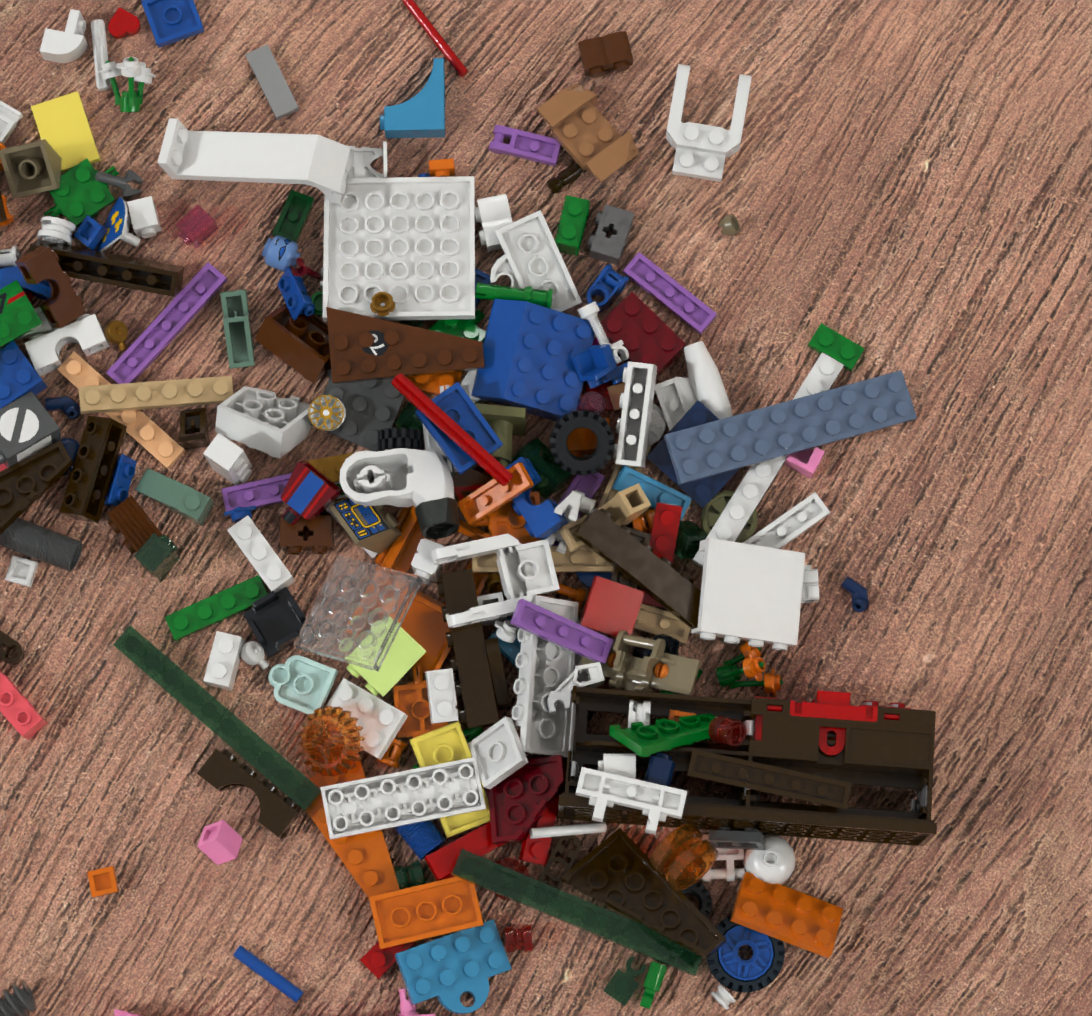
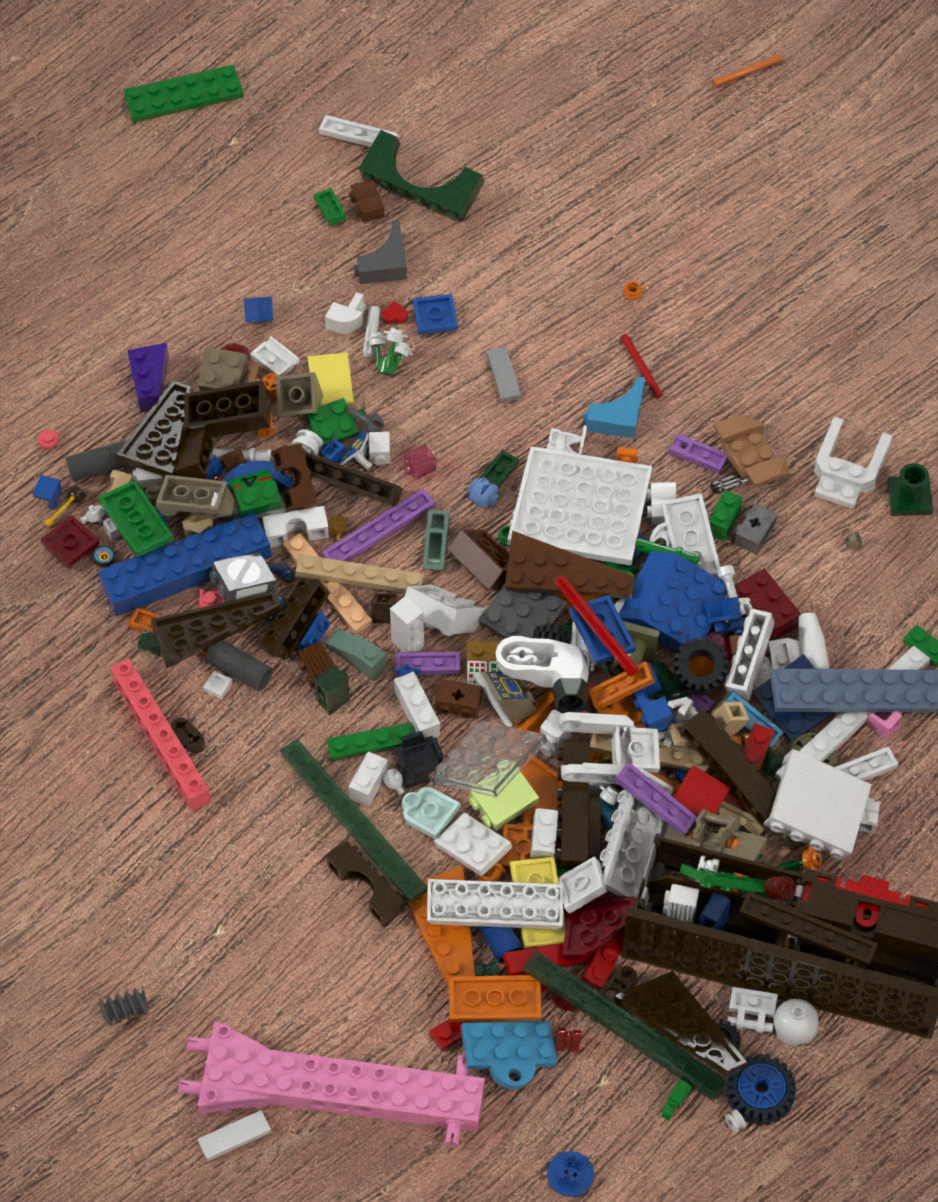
camera: 10 degrees right, 20 degrees down
orange plate [87,866,119,898] -> none
white panel [157,118,351,203] -> none
bright pink panel [197,820,243,865] -> none
blue piece [233,945,304,1003] -> none
blue hinge [277,267,315,321] -> none
torso [280,461,343,525] -> none
dark red hand [291,258,321,280] -> none
clear orange gear [297,706,366,777] -> none
wheel [308,395,346,431] -> none
black sticker [362,331,388,356] -> none
pearl gold plate [370,292,395,316] -> none
white piece [529,822,607,839] -> none
white piece [547,662,605,715] -> none
white hinge [576,767,687,835] -> none
reddish brown brick [578,31,633,78] -> none
blue piece [586,264,629,313] -> none
clear green plate [603,956,646,1006] -> none
medium lavender plate [623,252,717,335] -> none
clear orange wheel [650,823,718,891] -> none
dark grey plate [708,827,766,850] -> none
orange plate [730,872,843,958] -> none
dark blue arm [841,576,869,613] -> none
none -> dark green plant [887,463,933,516]

